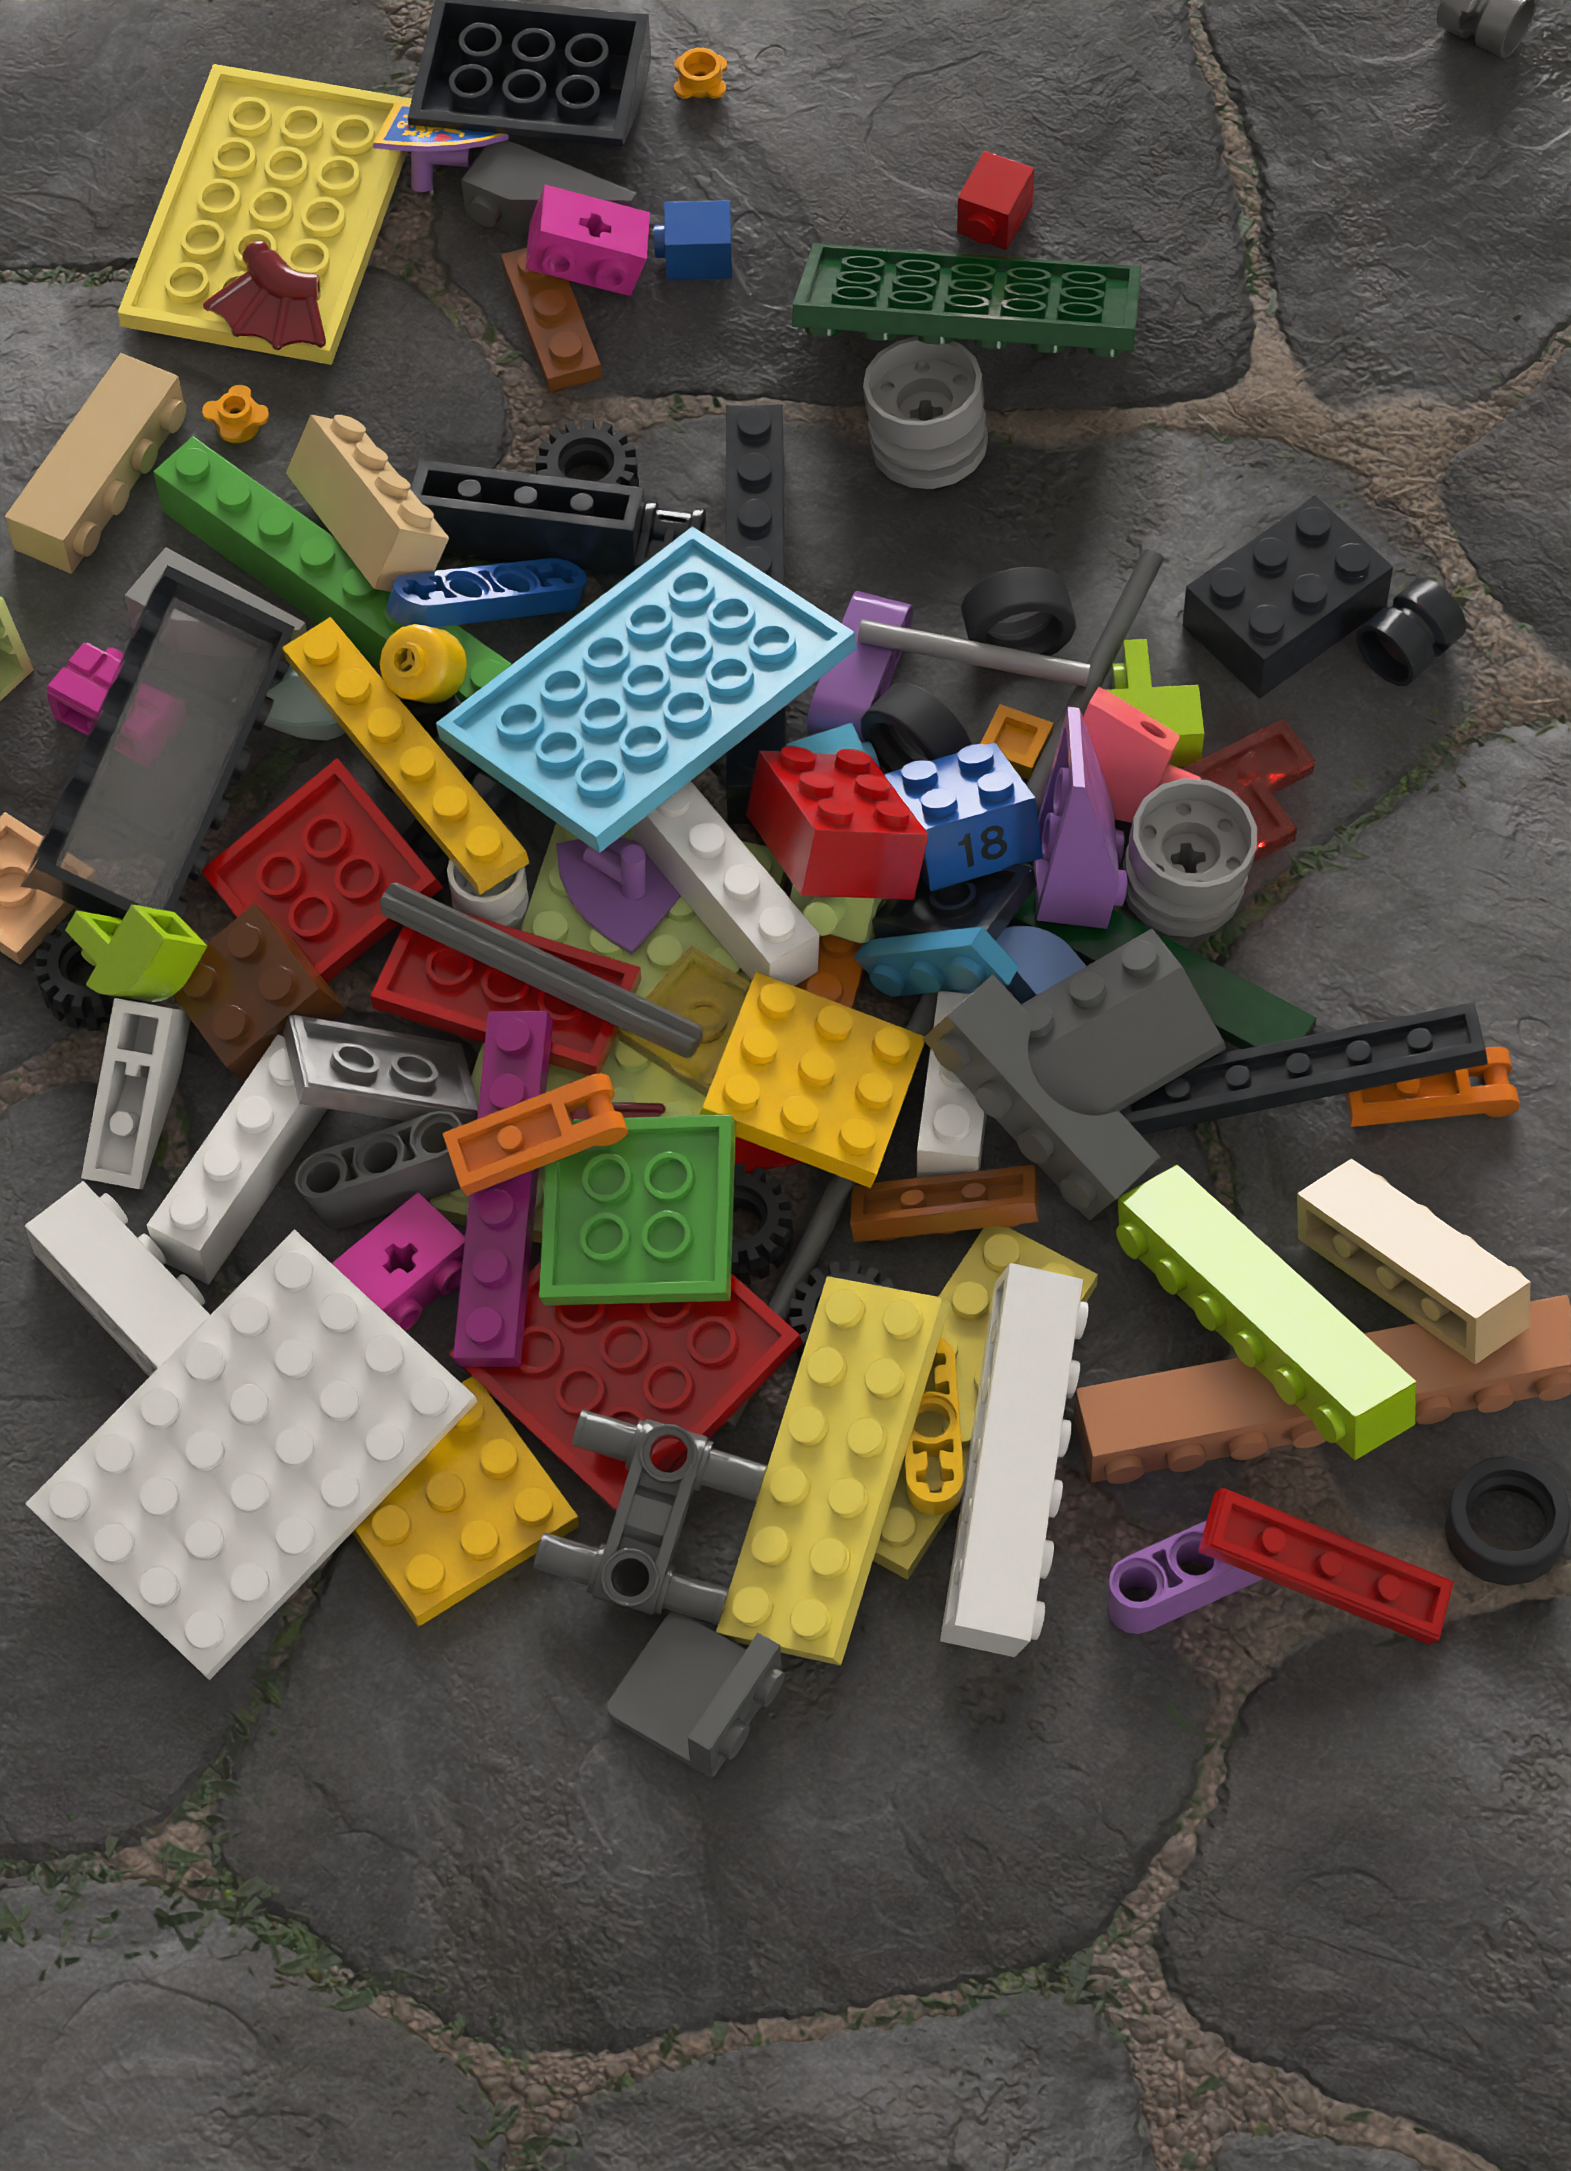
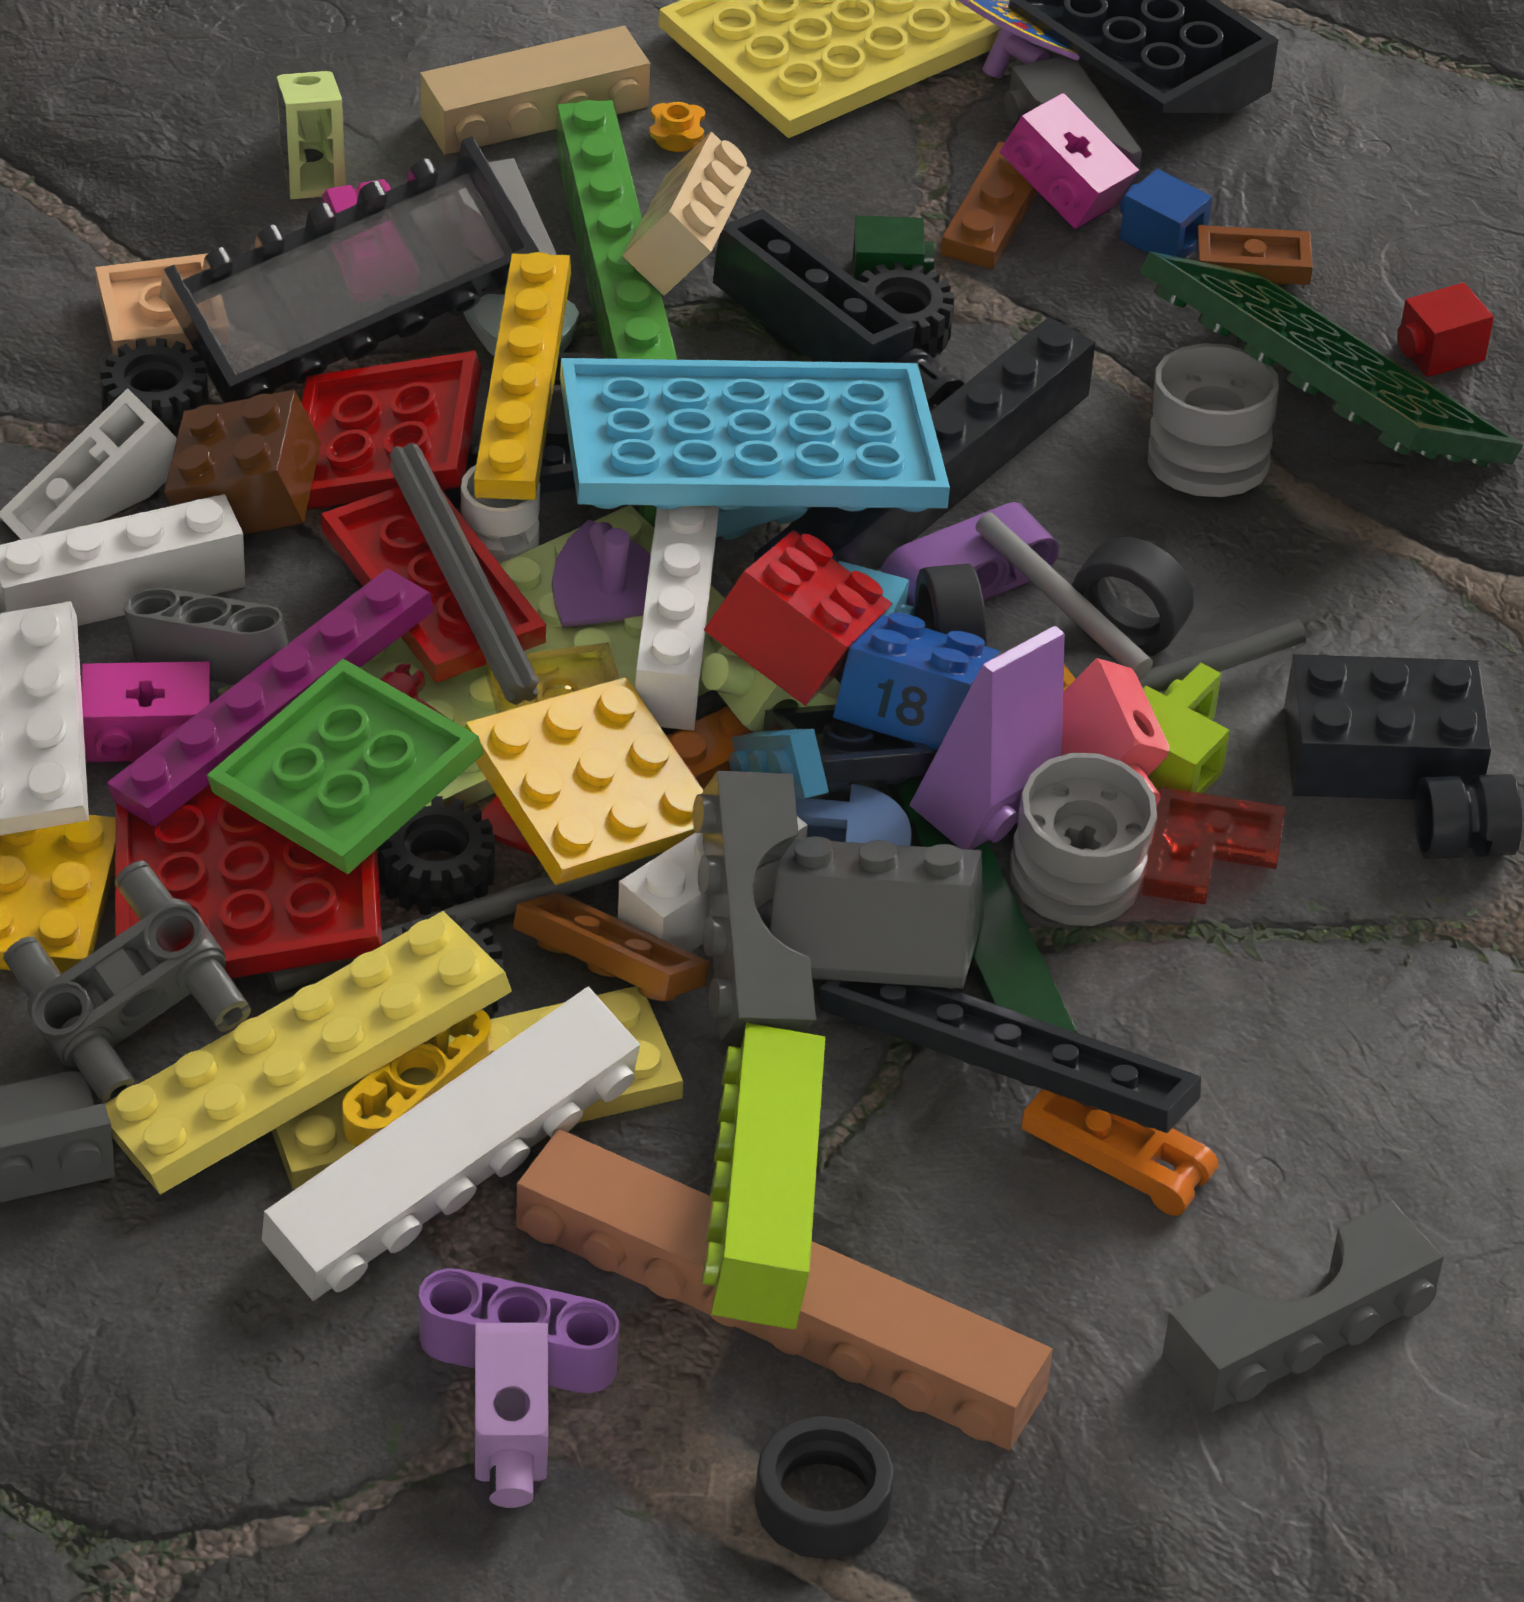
camera: 35 degrees right, 15 degrees down
lime brick [65,904,207,1002] -> none
dark red arm [203,241,326,350] -> none
flat silver tile [283,1015,479,1125] -> none
yellow head [380,624,468,704] -> none
blue beam [386,558,587,628] -> none
orange plate [442,1073,628,1196] -> none
light orange plate [673,48,727,99] -> none
red tile [1198,1488,1454,1645] -> none
brick [1297,1158,1531,1364] -> none
none -> lavender torso [475,1323,548,1508]
none -> dark green brick [852,215,935,281]
none -> dark orange plate [1196,225,1313,285]

